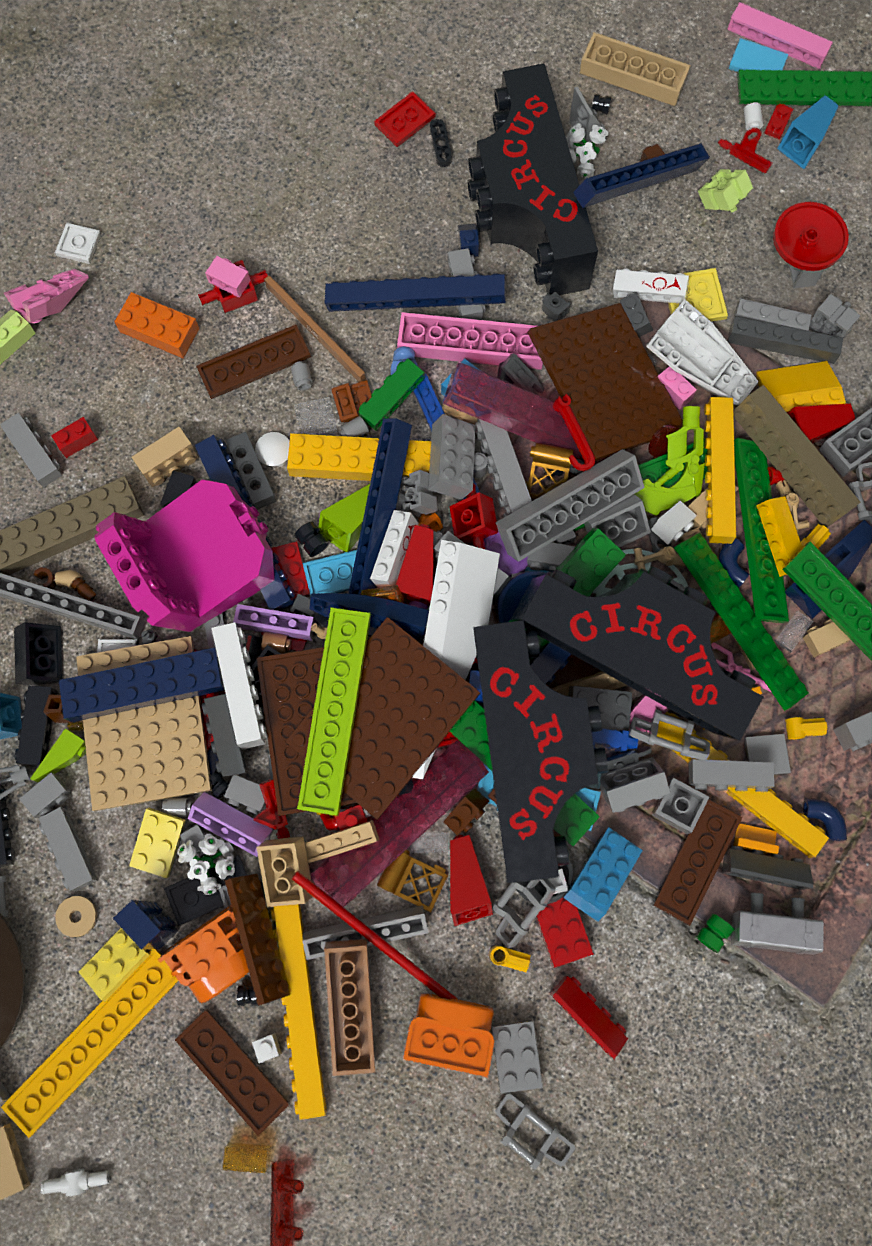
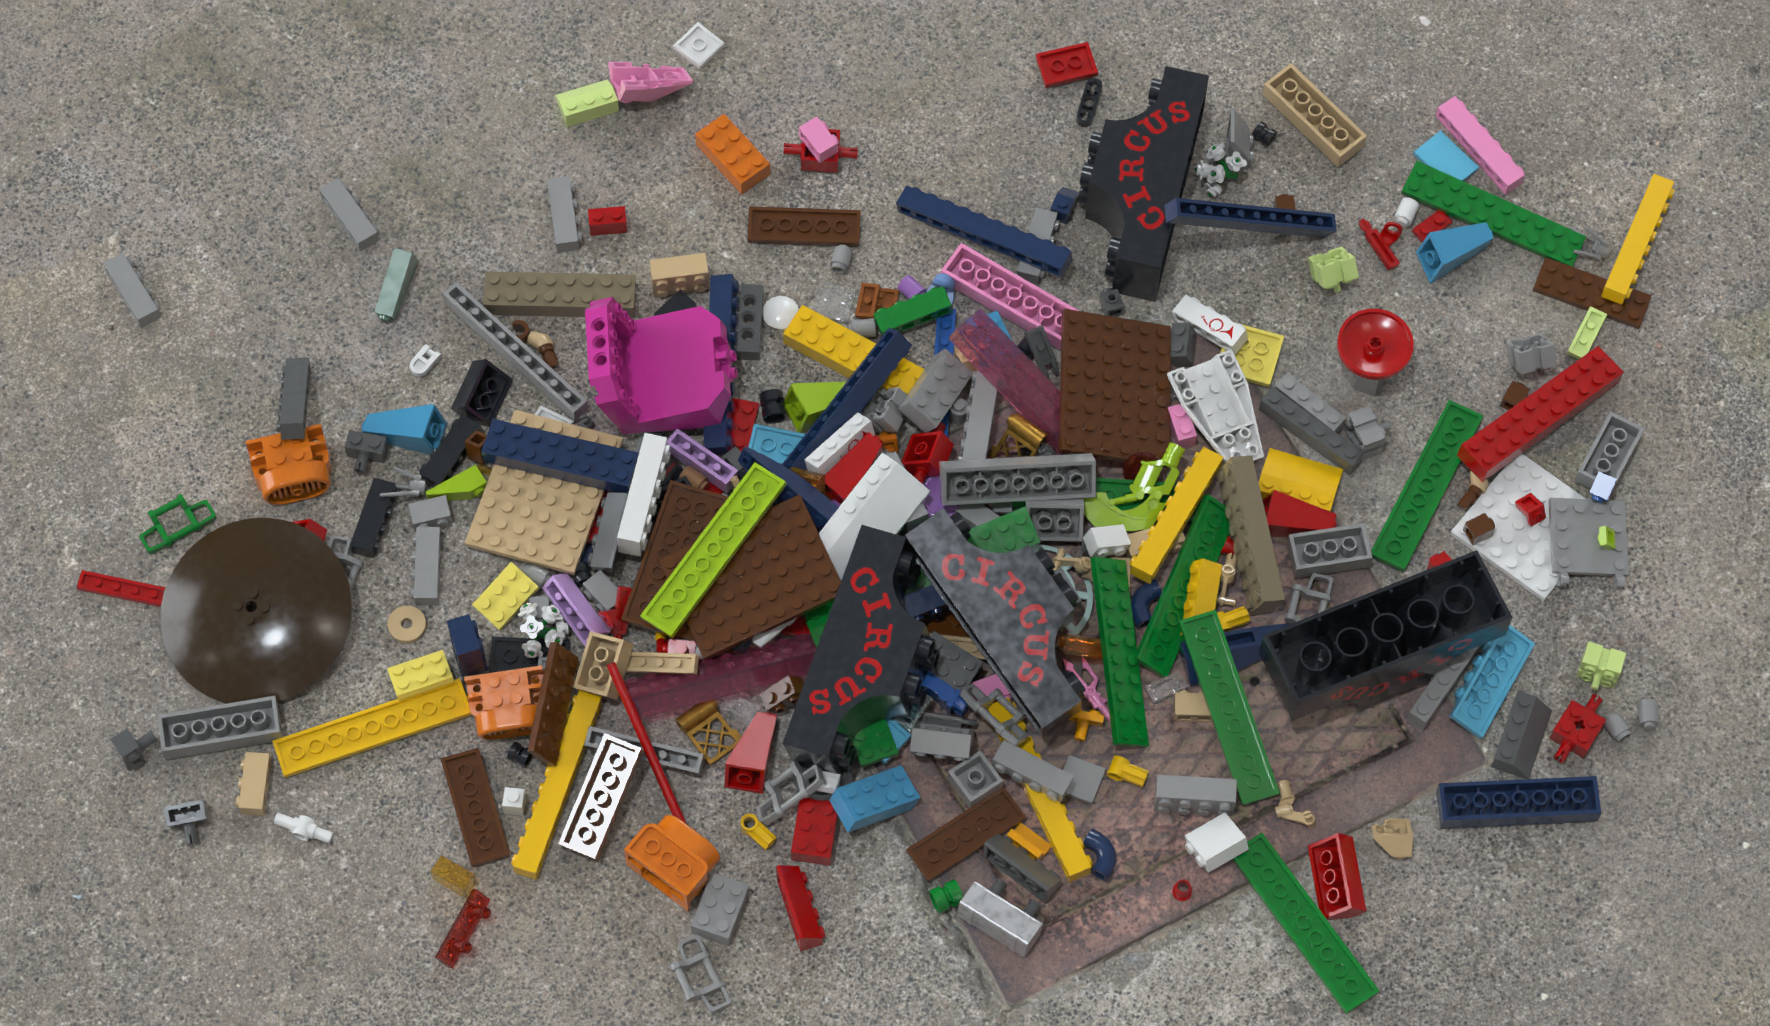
camera: 25 degrees right, 10 degrees down
medium nougat tile [264,276,366,382] -> none
red piece [553,394,595,471] -> none
none -> medium lavender brick [897,275,926,299]

